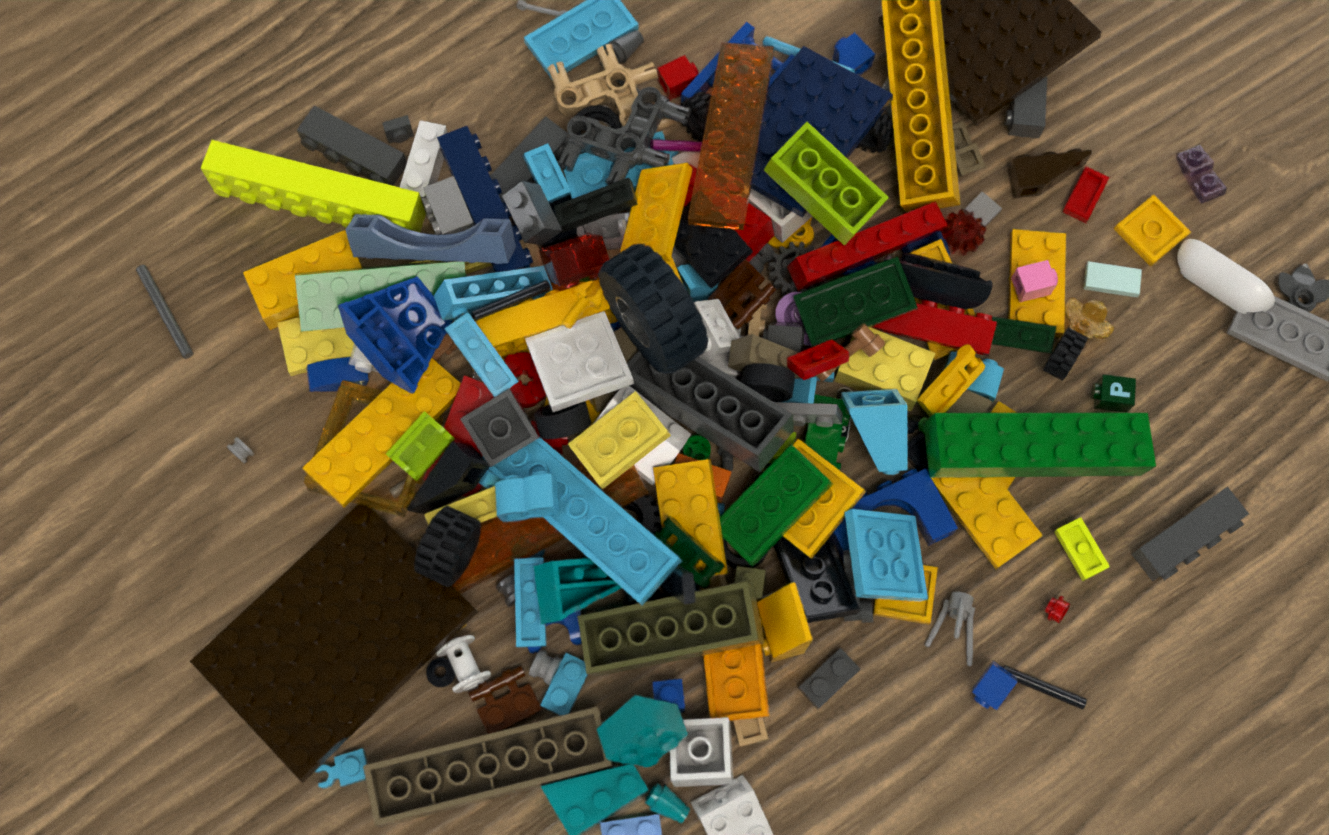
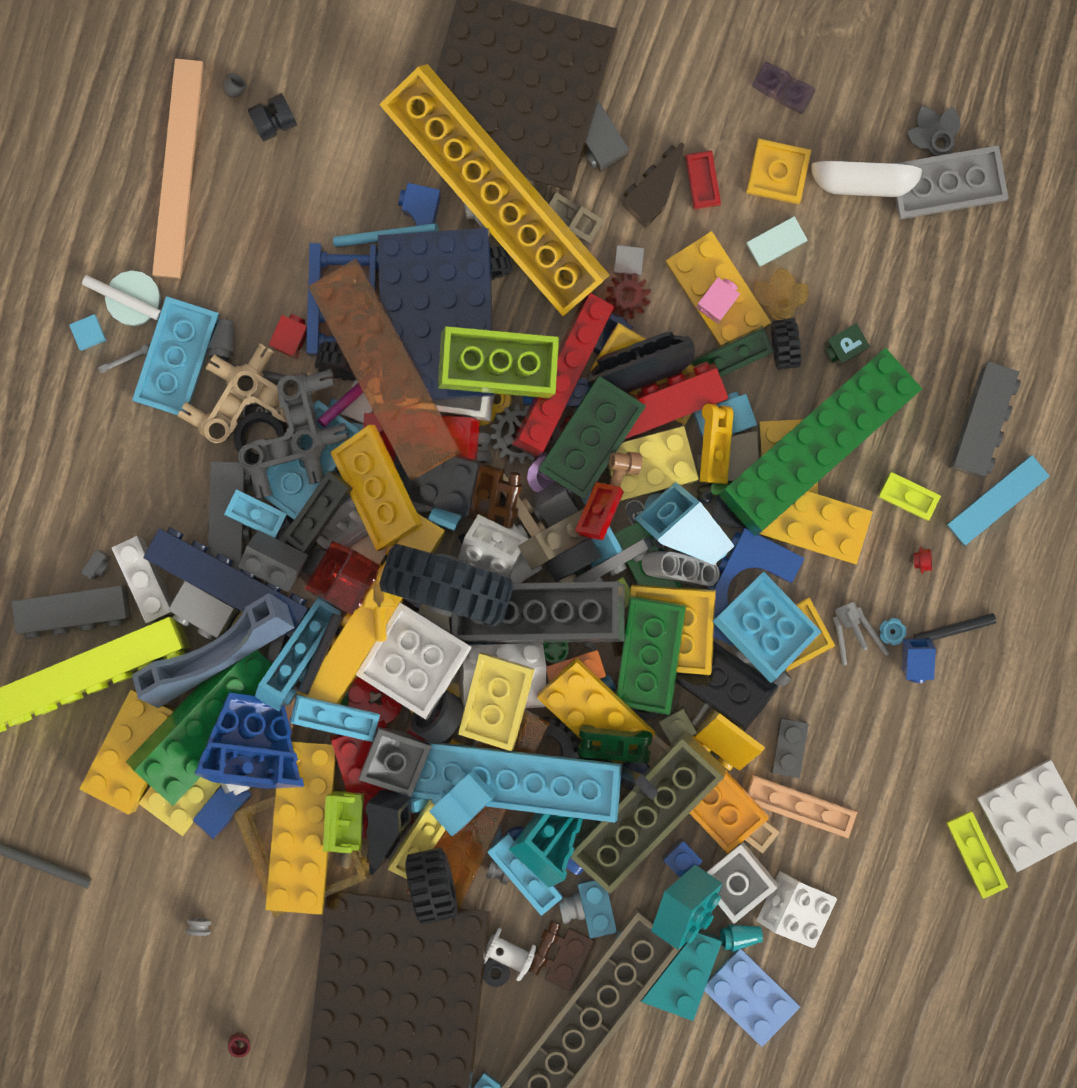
camera: 35 degrees left, 15 degrees up
none -> dark red hinge [228,1032,250,1058]
none -> light grey beam [642,551,719,586]
none -> light nougat tile [746,775,857,838]
none -> medium azure plate [879,618,907,645]
none -> medium azure tile [946,455,1050,546]

